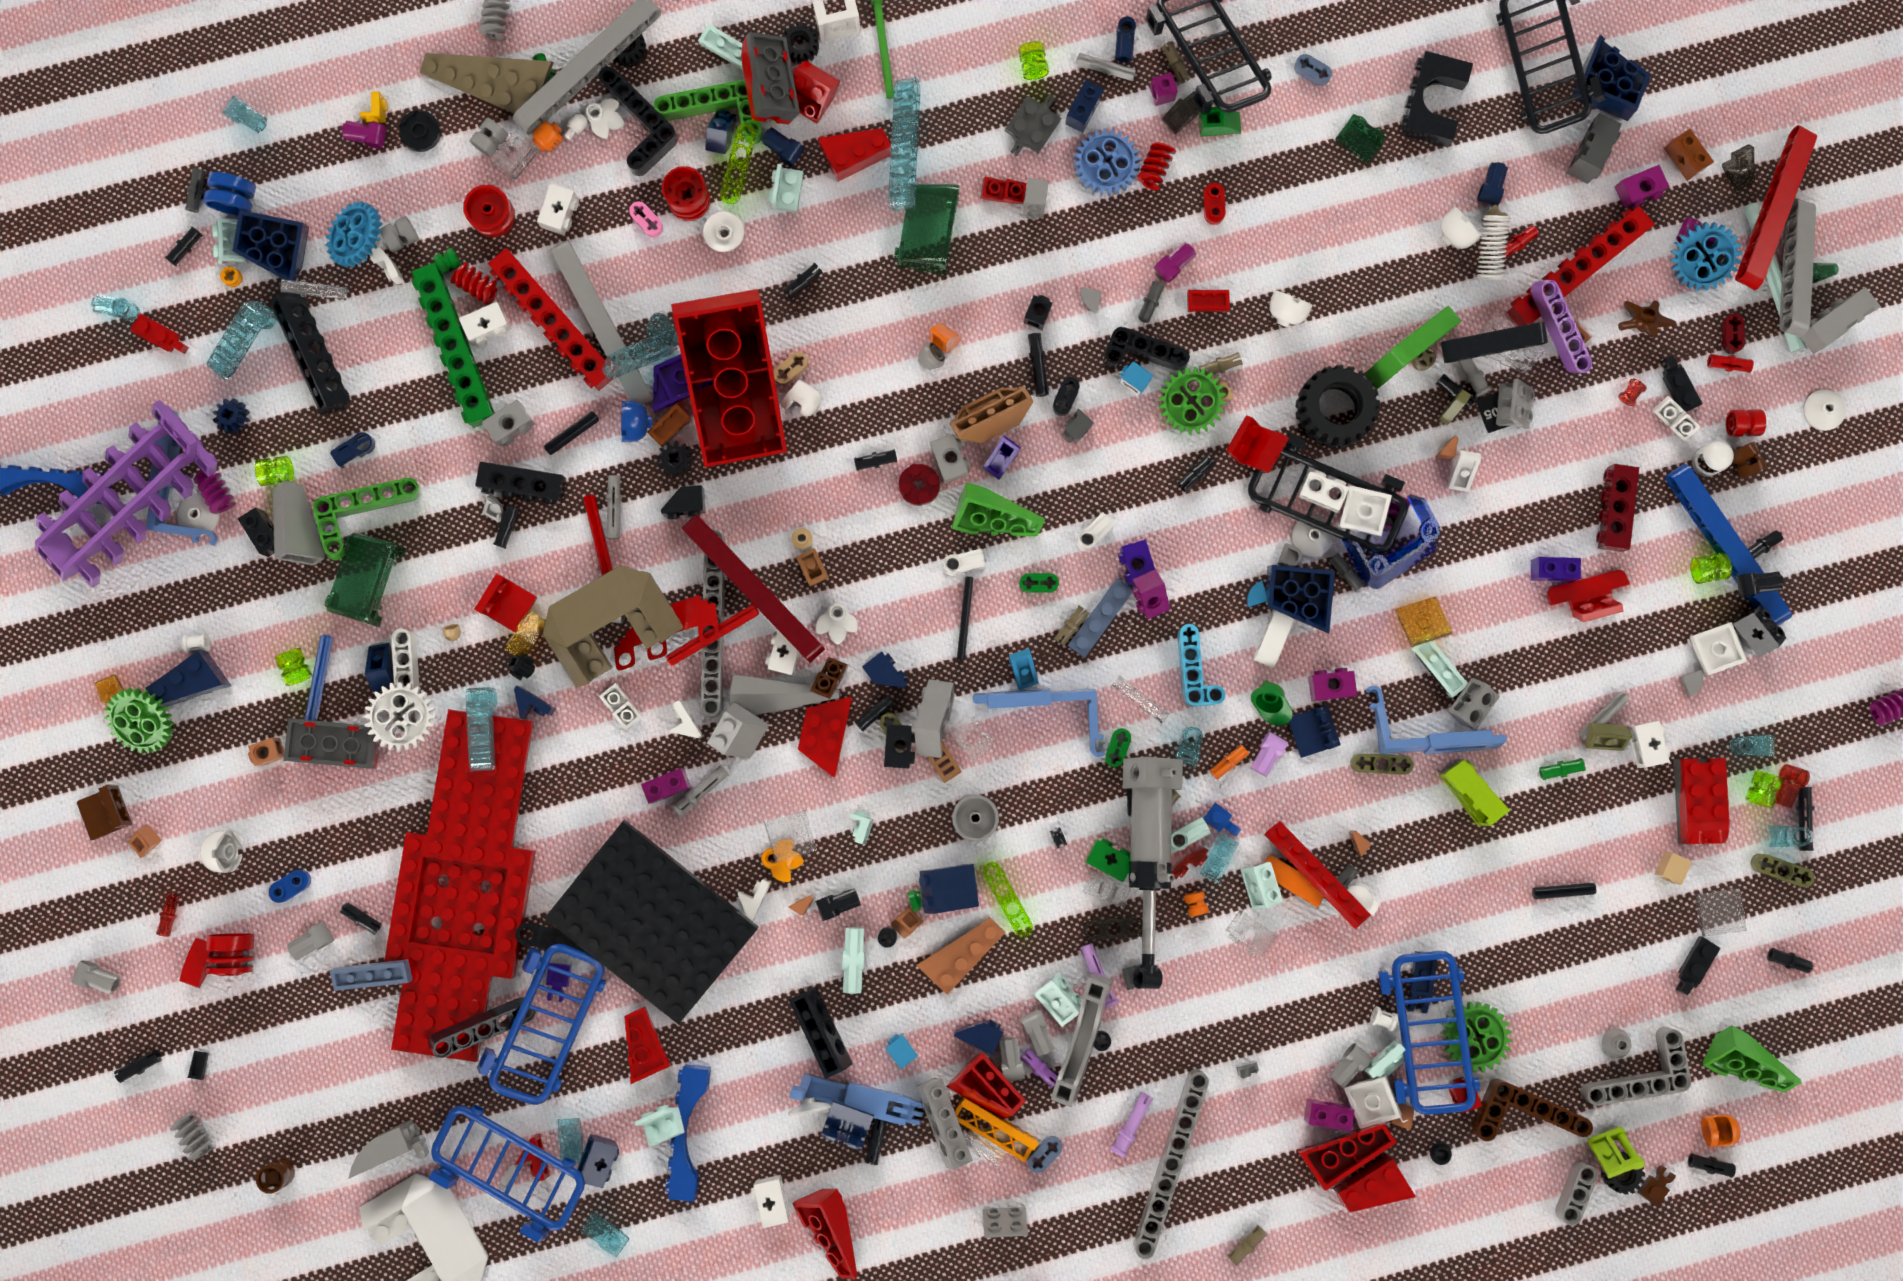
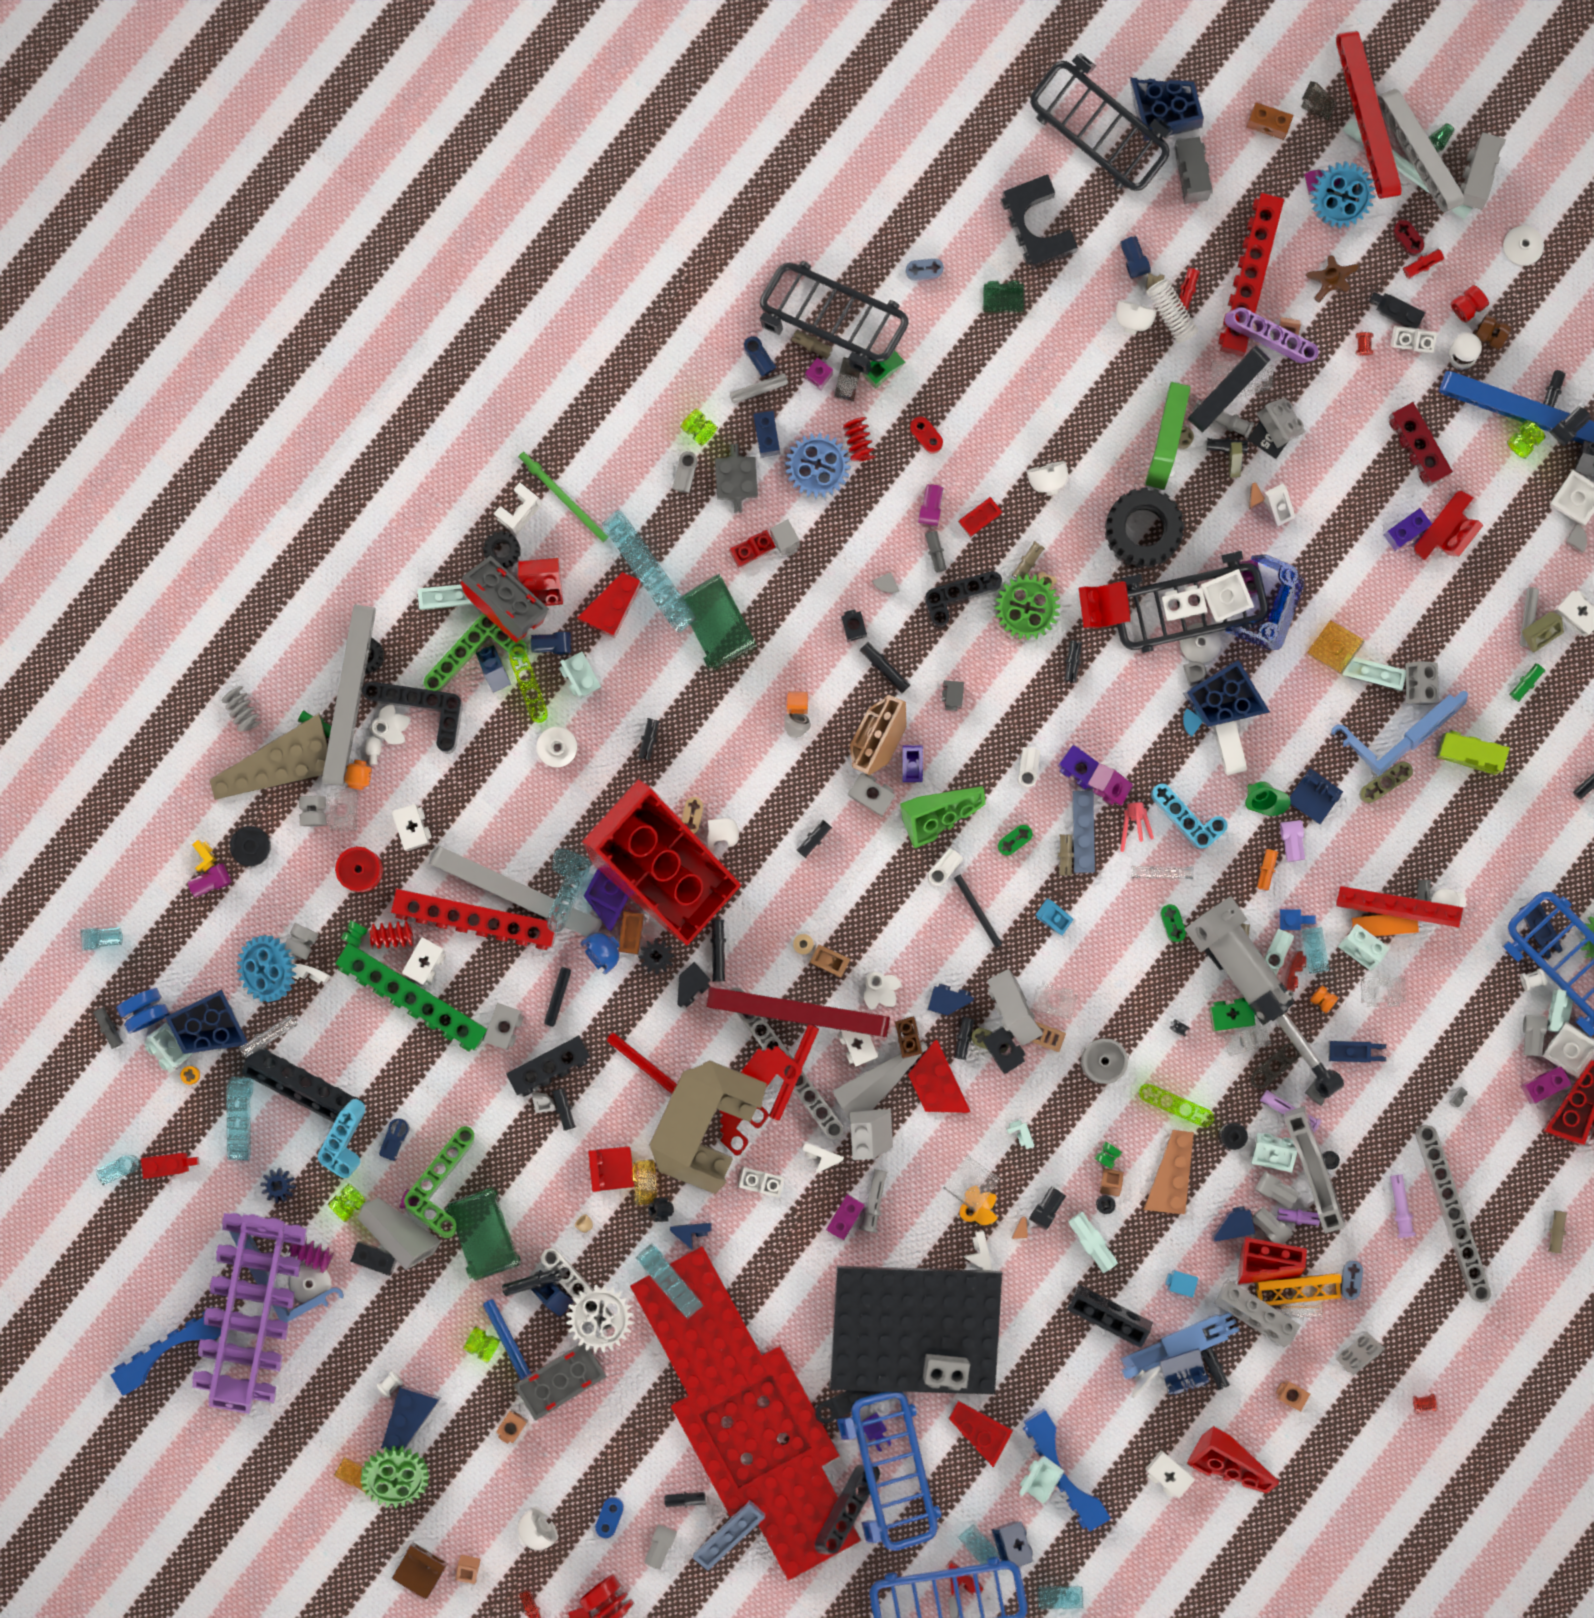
camera: 30 degrees left, 0 degrees up
black pin [164,227,203,266] -> none
light grey pin [605,475,622,539] -> none
bright pink beam [629,201,663,237] -> none
red wheel [662,166,711,221] -> none
dark red plate [899,464,940,506] -> none
dark blue brick [919,864,979,914] -> none
medium blue hinge [972,689,1105,757] -> none
black beam [1052,377,1080,416] -> none
dark azure brick [1119,361,1154,396] -> none
clear light blue piece [1175,727,1203,768] -> none
magenta brick [1308,668,1358,702] -> none
dark grey axle [1329,553,1365,592] -> none
nougat slope [1349,830,1371,857] -> none
magenta brick [1615,165,1670,209] -> none
none -> medium azure beam [317,1099,366,1178]
none -> black pin [502,1268,562,1297]
none -> light grey piece [672,451,698,493]
none -> black pin [710,920,726,982]
none -> light grey brick [923,1354,970,1390]
none -> coral plant [1120,802,1154,852]
none -> black wheel [1218,1123,1248,1150]
none -> nougat brick [1276,1380,1310,1412]
none -> dark blue hinge [1328,1041,1387,1063]

